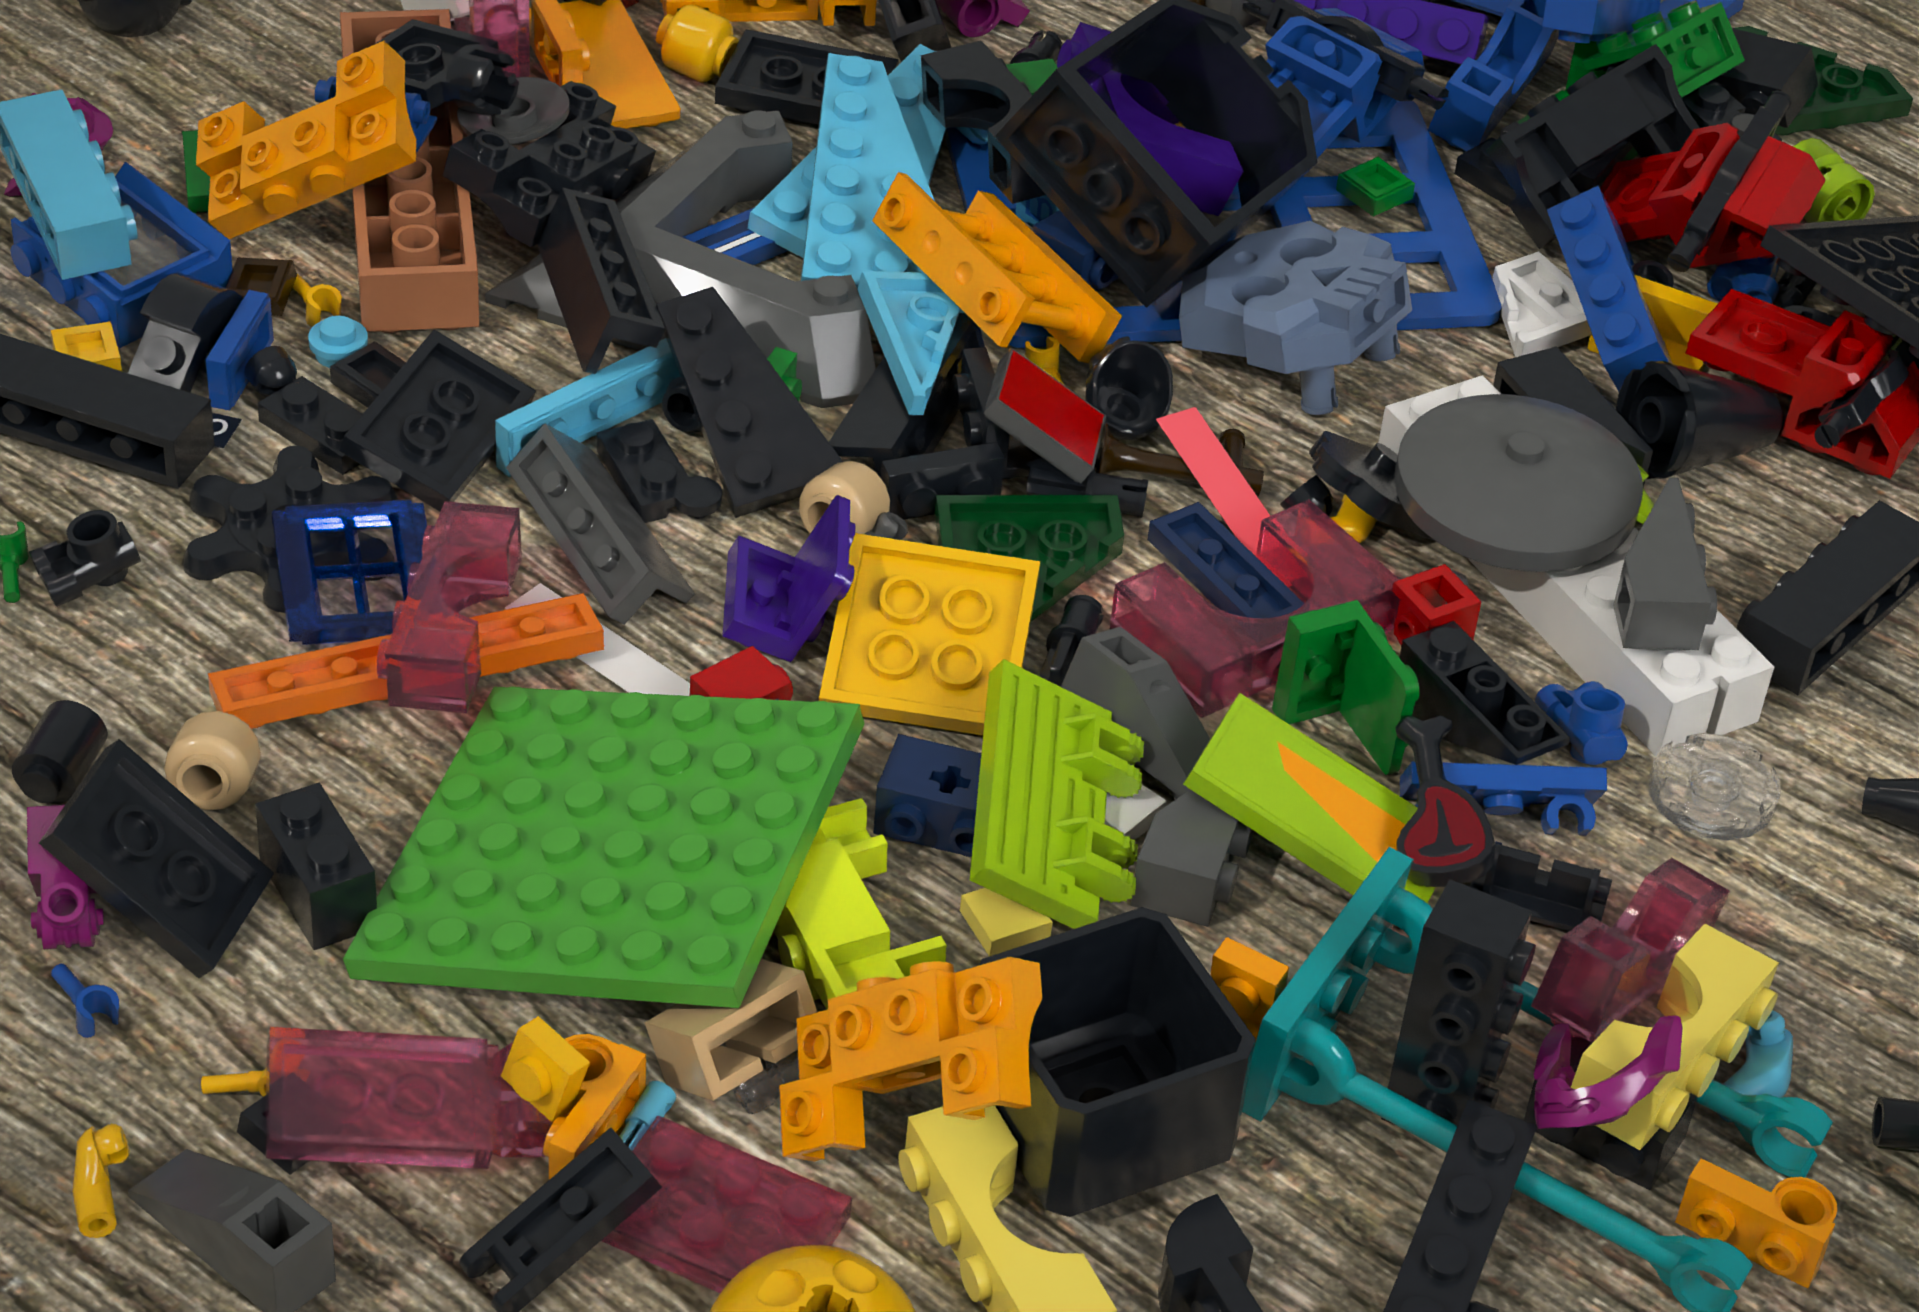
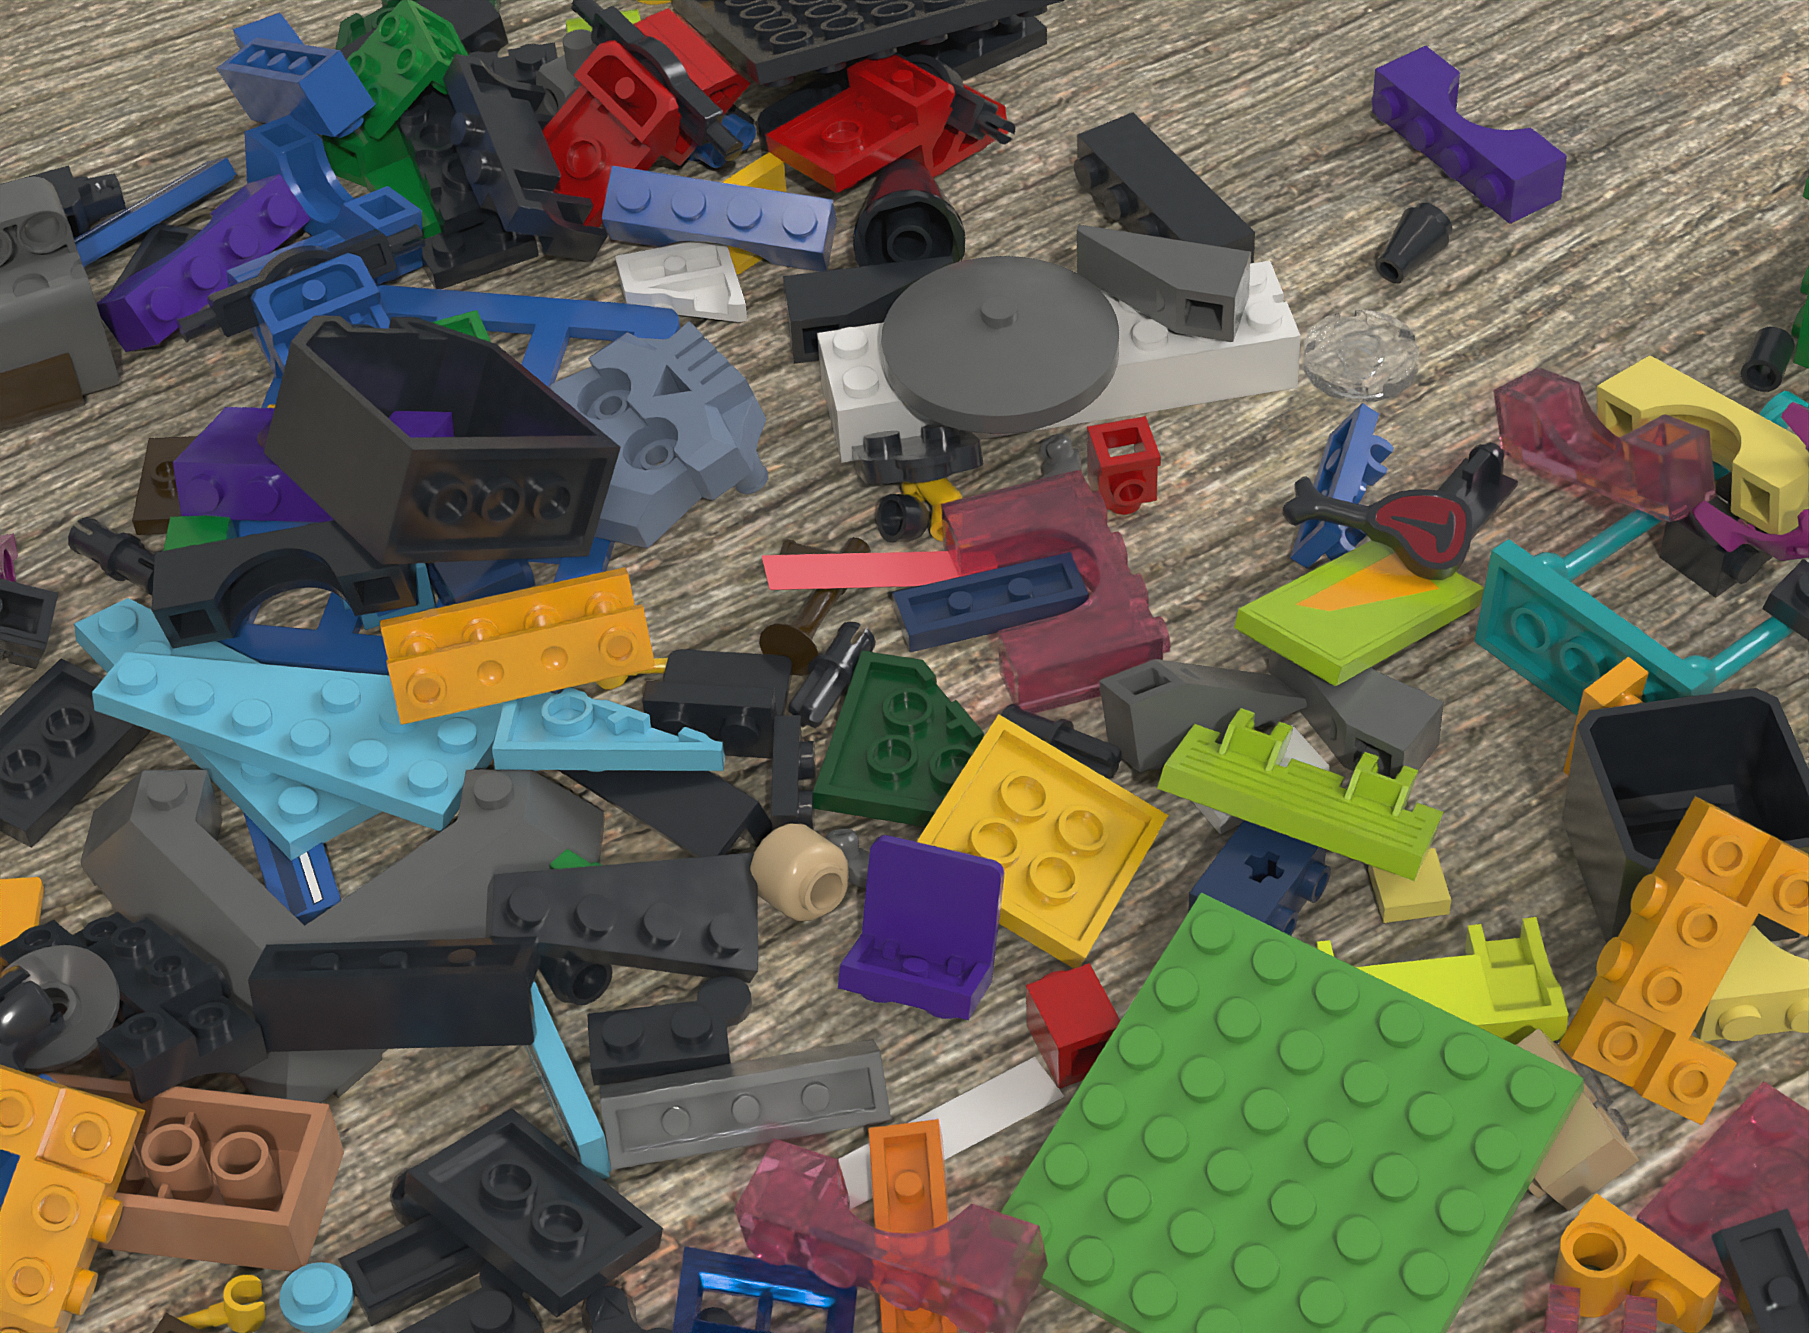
camera: 65 degrees left, 5 degrees up
yellow plate [501,1016,590,1122] -> none
red tile [983,347,1106,483] -> none
black hair [1085,336,1173,440] -> none
green bracket [1272,600,1419,775] -> none
black brick [1381,879,1536,1126] -> none
black slope [1399,621,1570,765] -> none
blue plate [1535,681,1628,765] -> none

